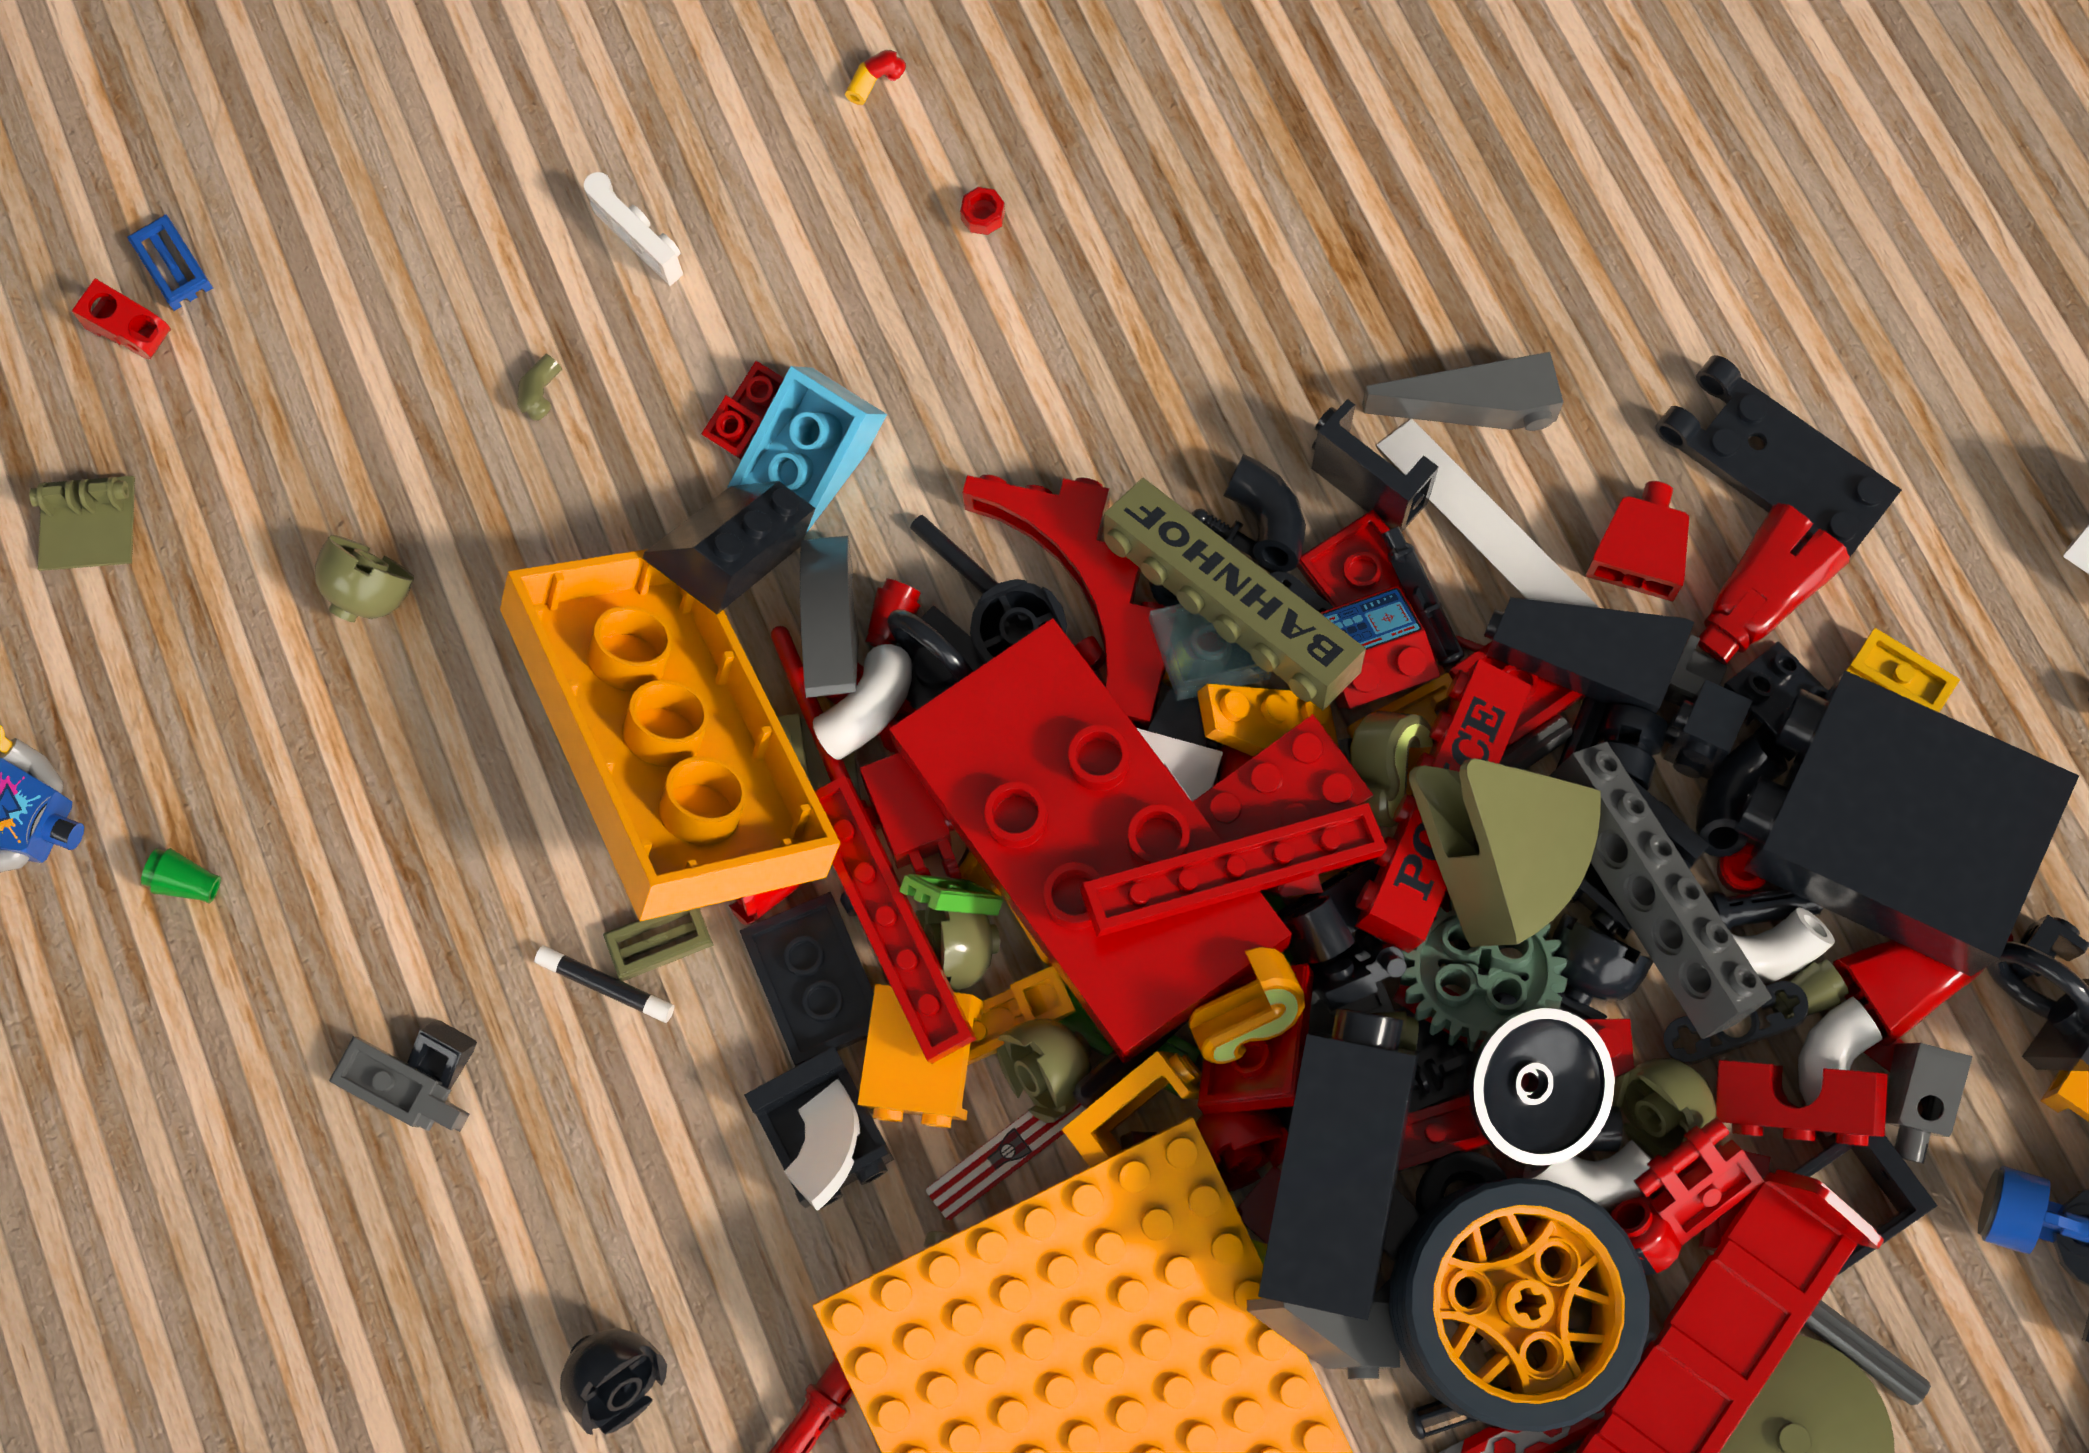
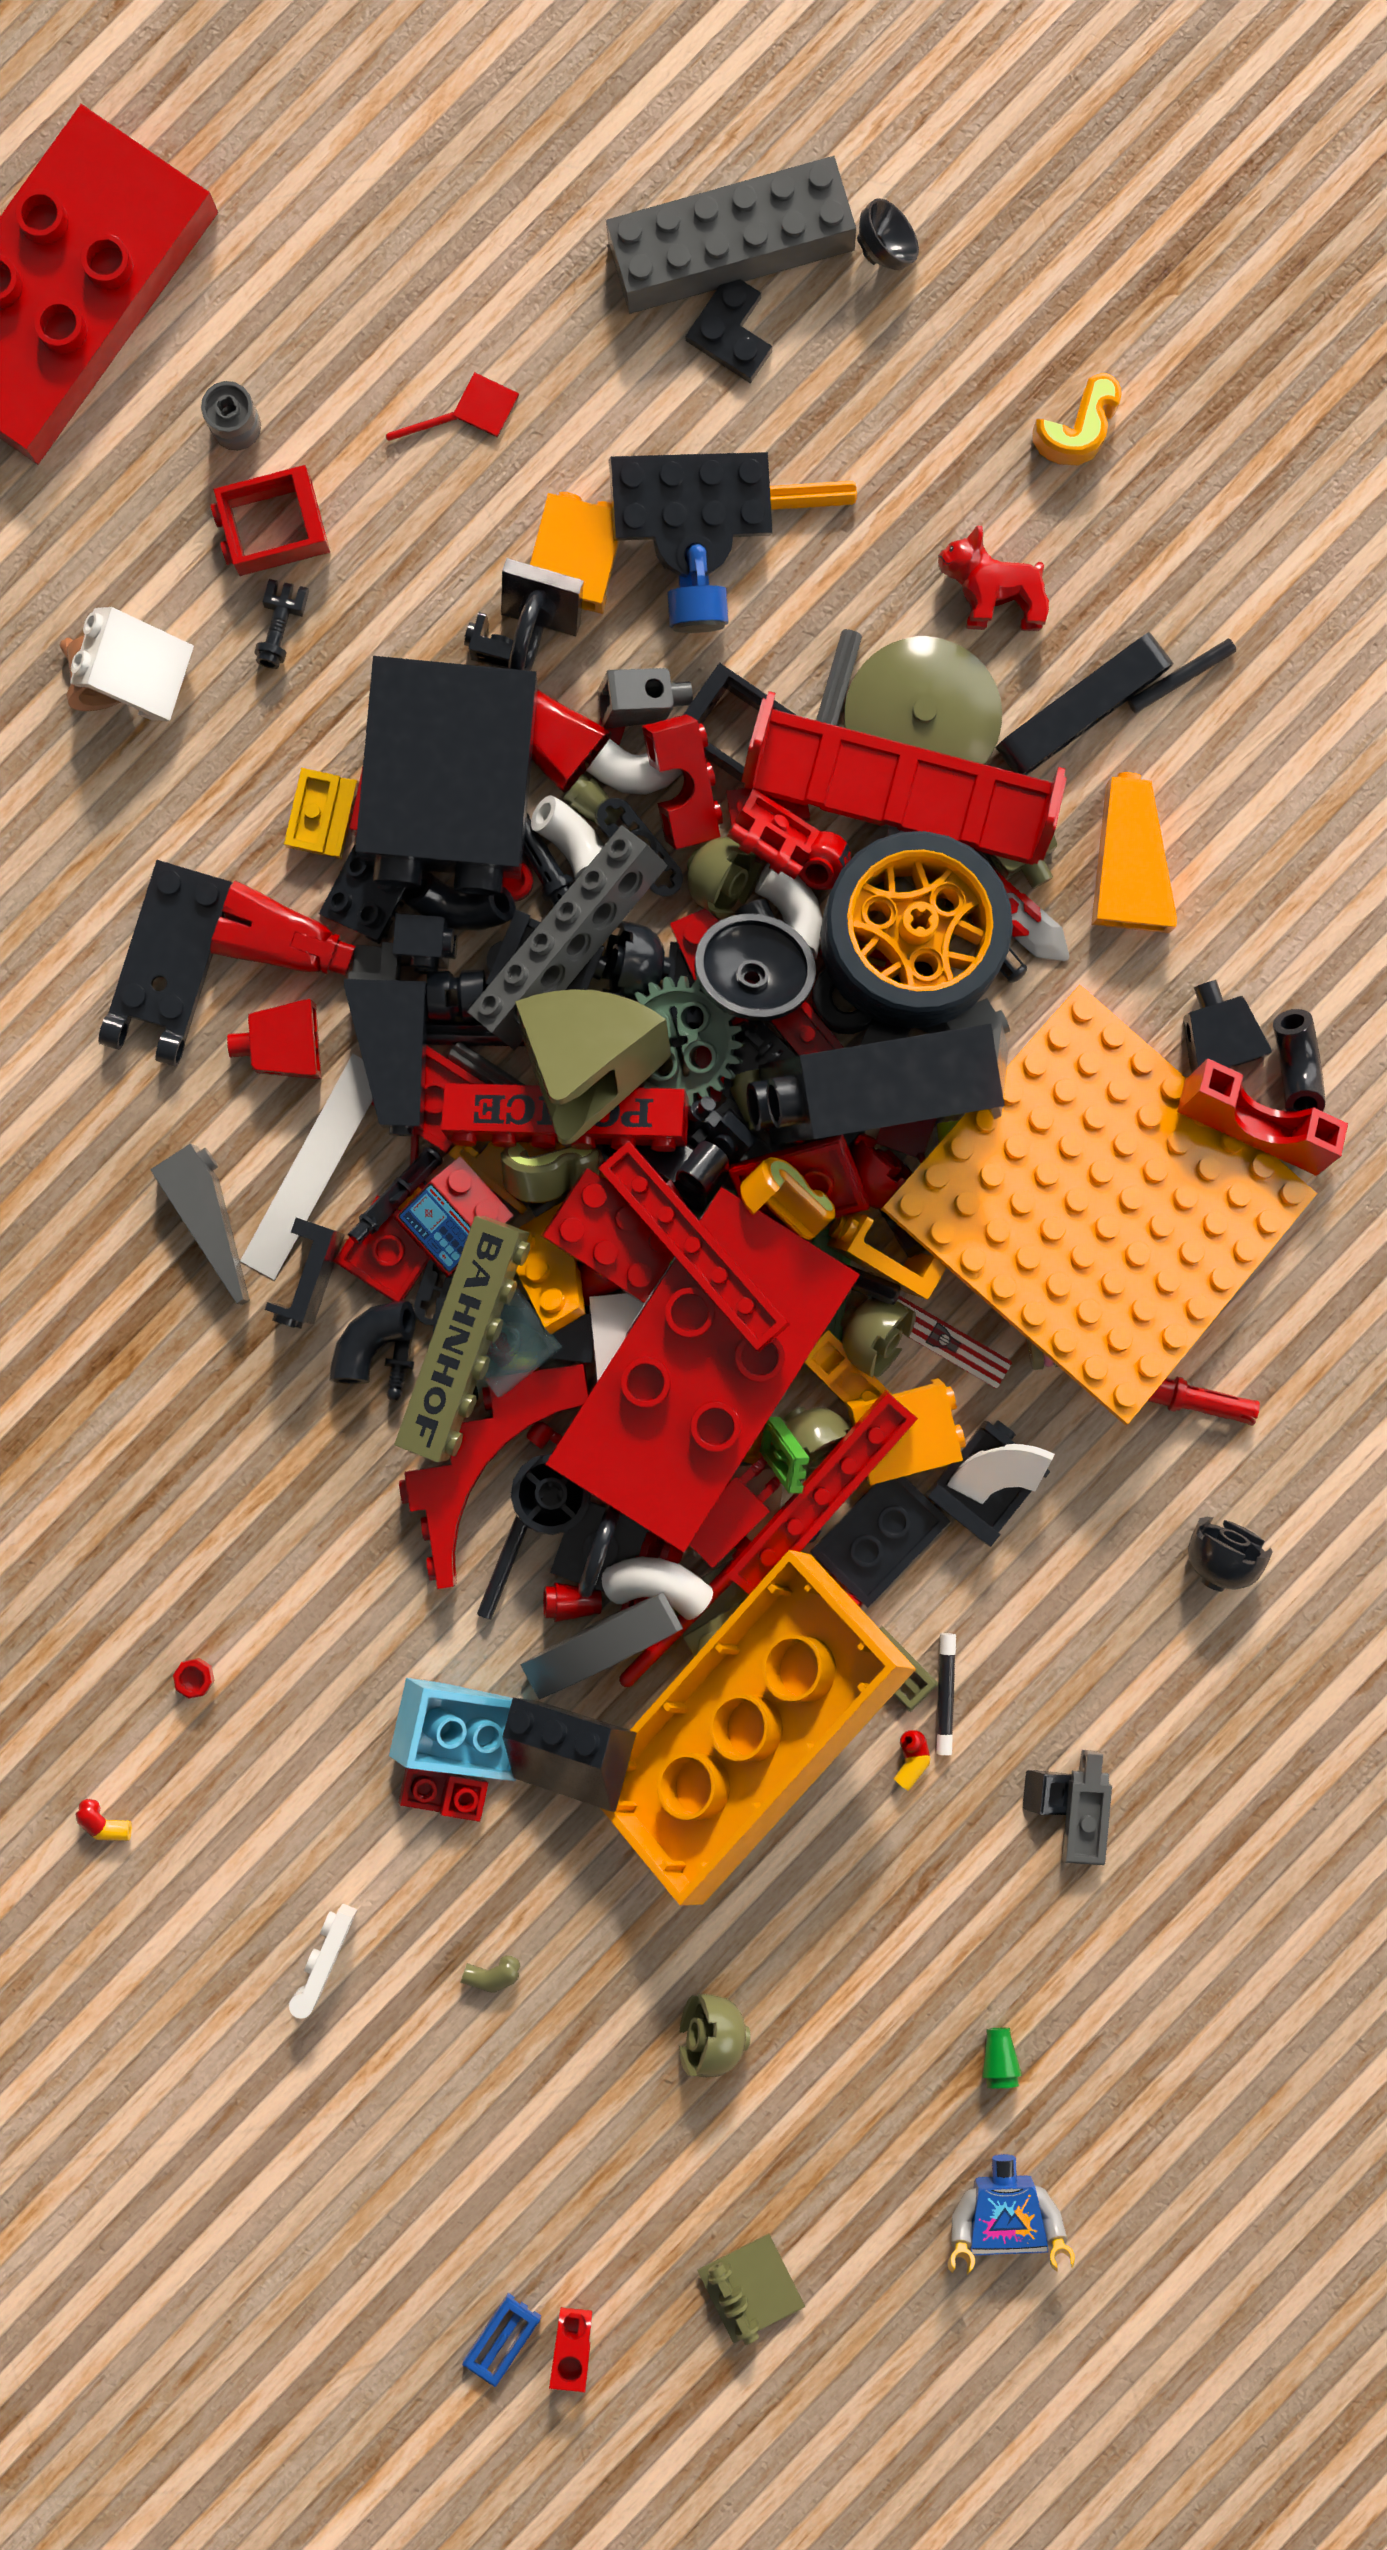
camera: 115 degrees left, 15 degrees up
none -> arm [893,1730,931,1791]

